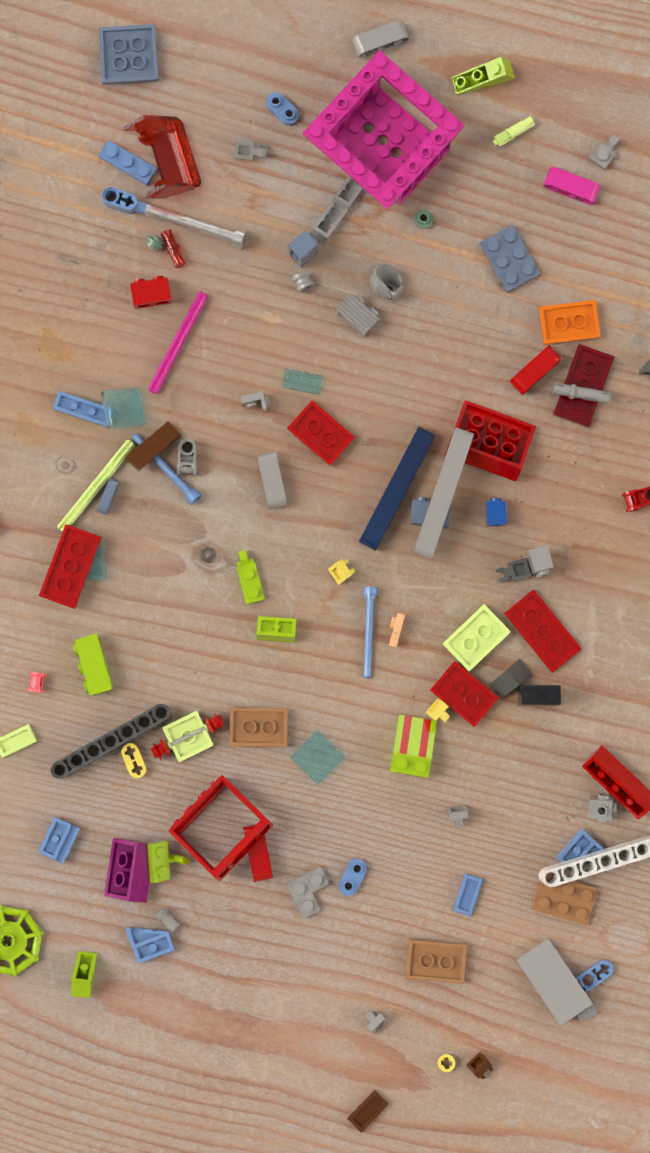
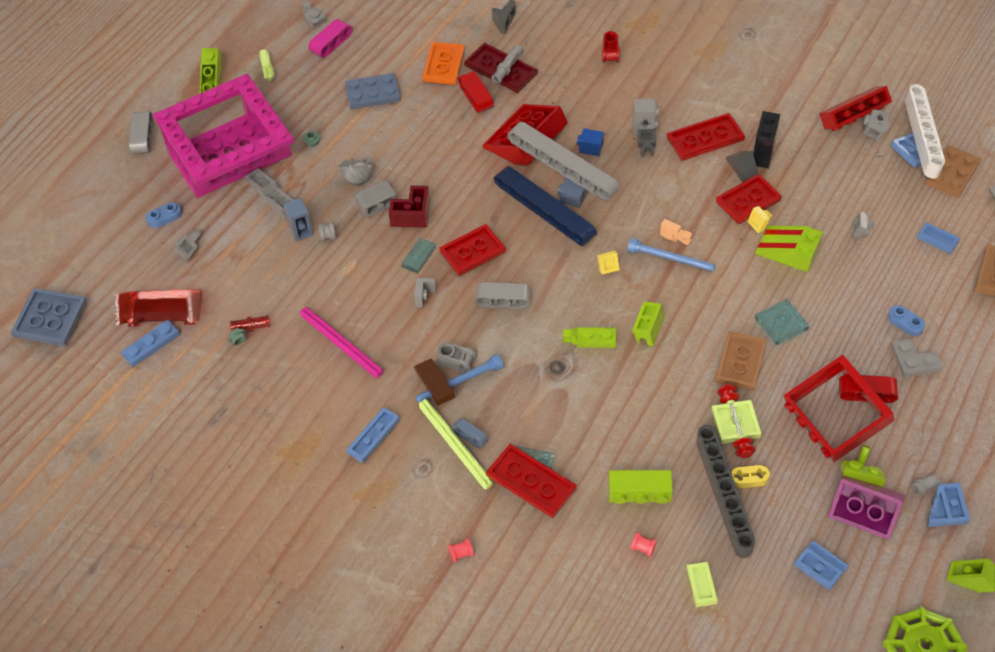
camera: 70 degrees left, 30 degrees down
clear light blue plate [101,387,146,430] -> none
flat silver piece [102,187,246,249] -> none
red brick [130,276,172,309] -> none
yellowish green plate [443,604,511,672] -> none
none -> dark red brick [389,185,430,228]

